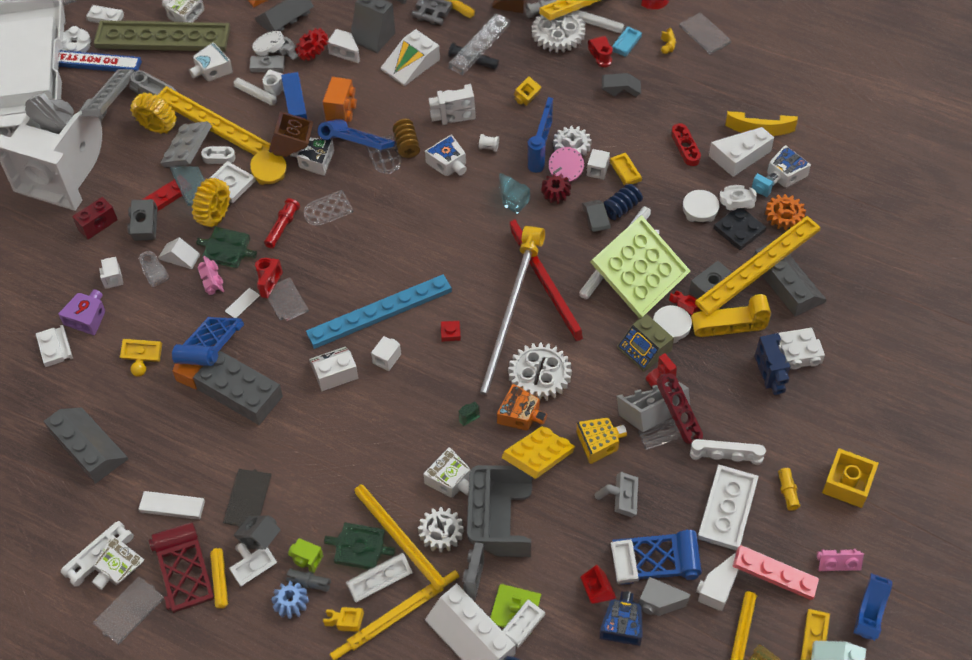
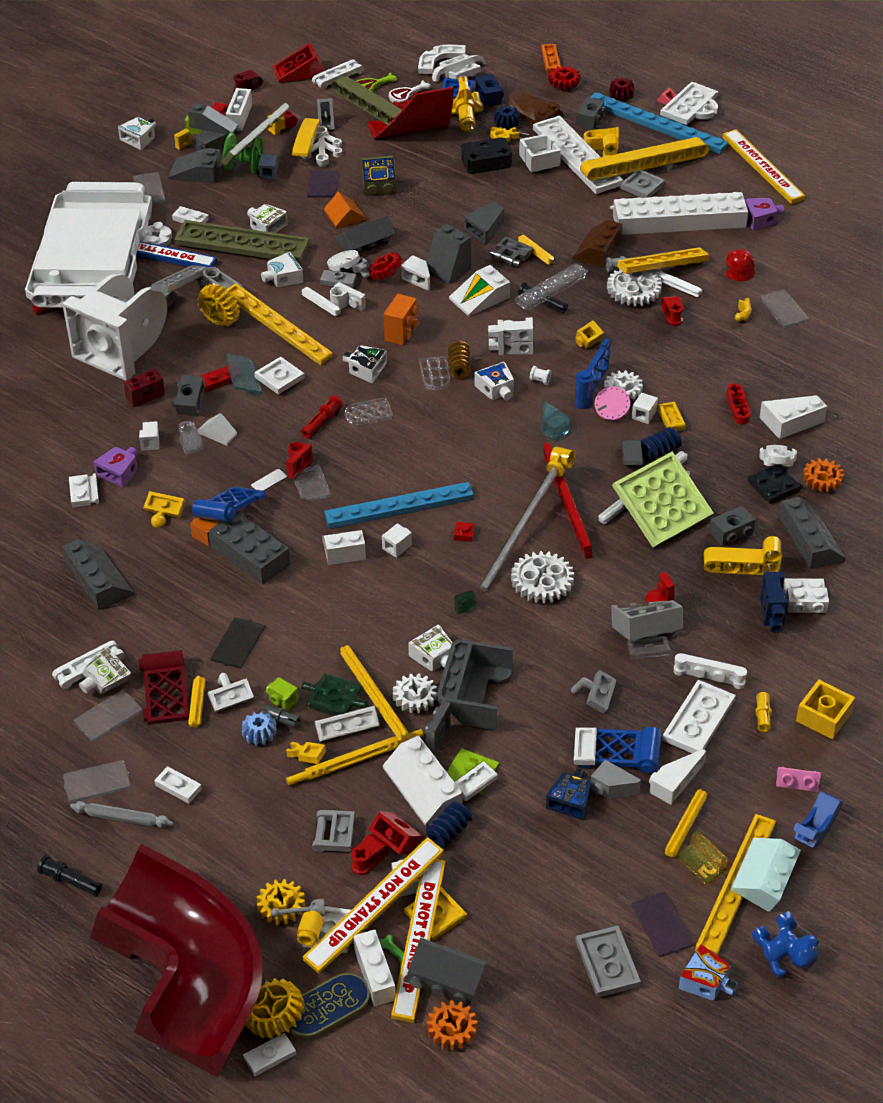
camera: 10 degrees right, 10 degrees down
light grey hair [25,93,74,133] -> none
white tile [139,491,205,520] -> none
light grey plate [160,121,212,167] -> none
yellow gear [191,178,231,227] -> none
clear green plate [196,226,257,268] -> none
bright pink hinge [198,256,224,295] -> none
white beam [201,146,236,164] -> none
dark grey brick [233,515,281,549] -> none
yellow tile [250,150,286,185] -> none
reddish brown slope [269,111,313,157] -> none
blue slope [281,72,307,119] -> none
blue piece [318,119,395,150] -> none
torso [497,384,547,430] -> none
yellow plate [501,426,575,479] -> none
dark red gear [541,173,571,204] -> none
yellow torso [576,418,627,464] -> none
red slope [580,565,616,604] -> none
dark grey slope [602,73,641,97] -> none
medium azure tile [612,26,642,57] -> none
slope [617,314,674,372] -> none
white tile [653,306,692,343] -> none
dark red beam [657,374,703,445] -> none
red plate [669,291,701,315] -> none
white tile [682,190,719,222] -> none
yellow tile [695,216,821,316] -> none
yellow slope [725,111,798,136] -> none
coral plate [733,545,819,600] -> none
medium azure plate [752,173,773,197] -> none
torso [766,145,811,187] -> none

